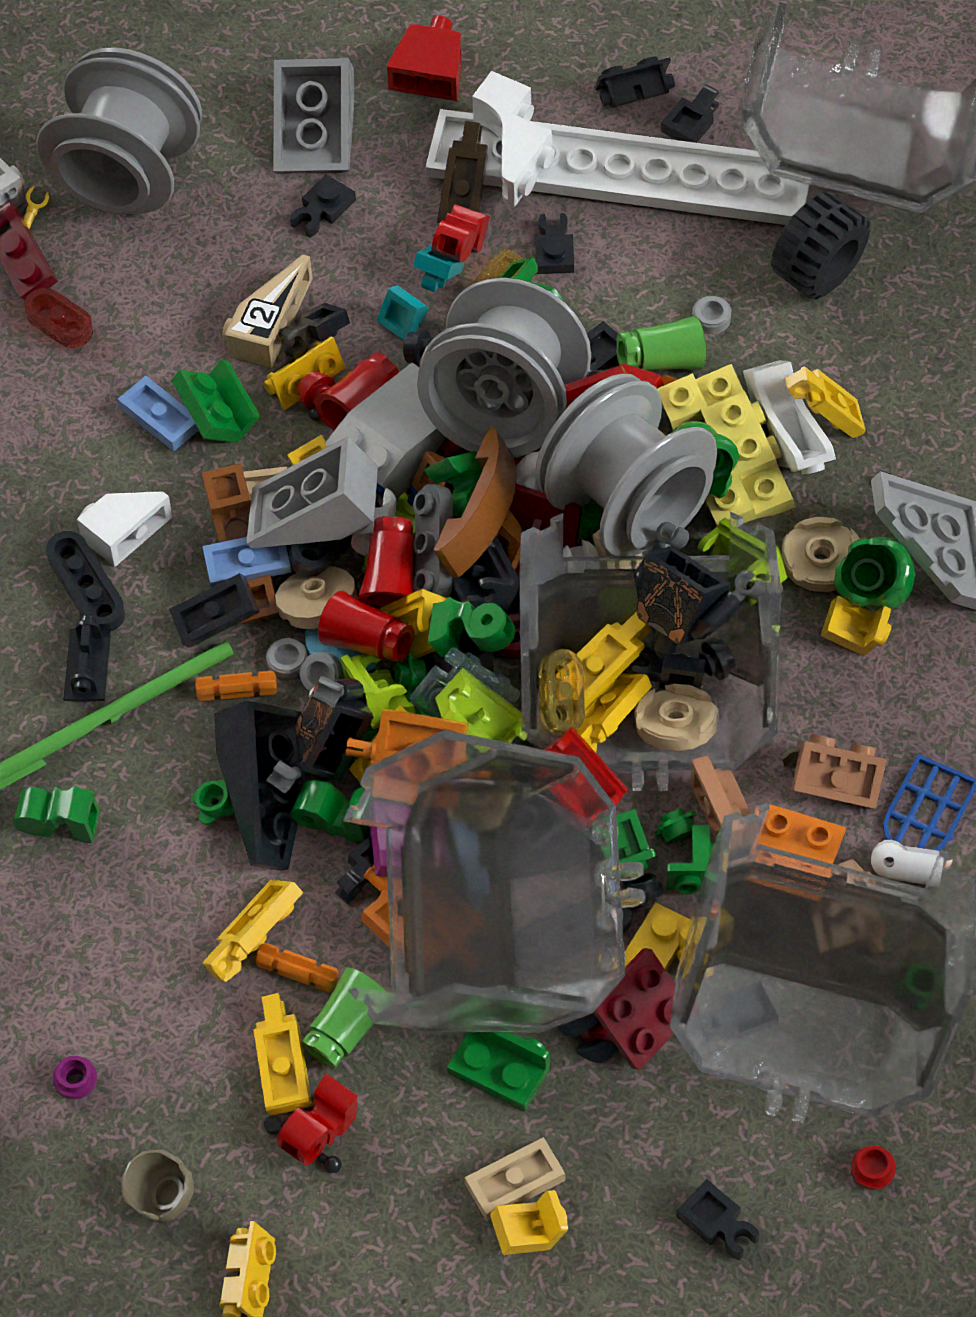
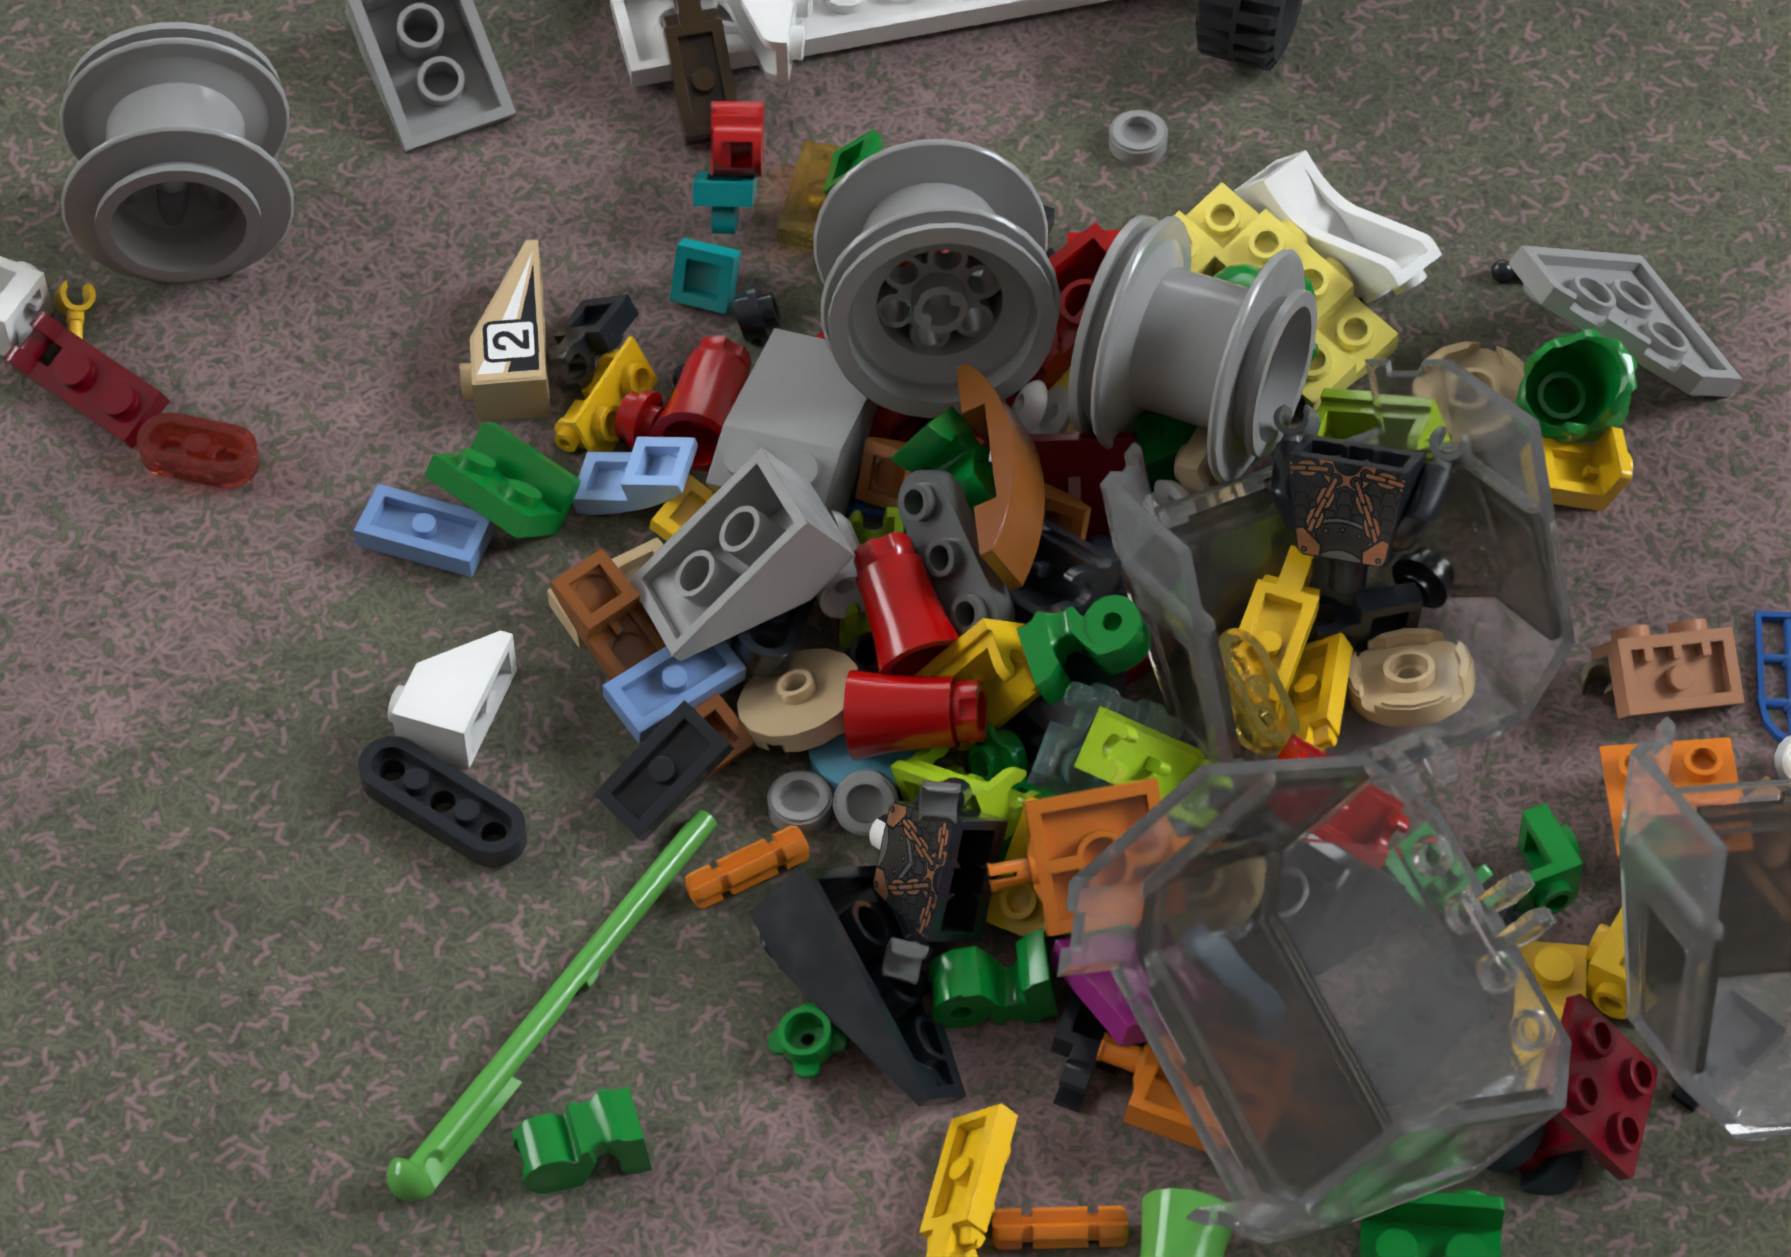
camera: 25 degrees left, 5 degrees down
black hinge [63,615,111,701] -> none
black plate [290,174,356,238] -> none
black plate [535,213,574,274] -> none
bright green plant [616,316,706,371] -> none
green plate [655,808,697,844] -> none
nougat bracket [691,755,756,855] -> none
yellow hinge [784,366,866,438] -> none
none -> light blue slope [572,437,698,515]

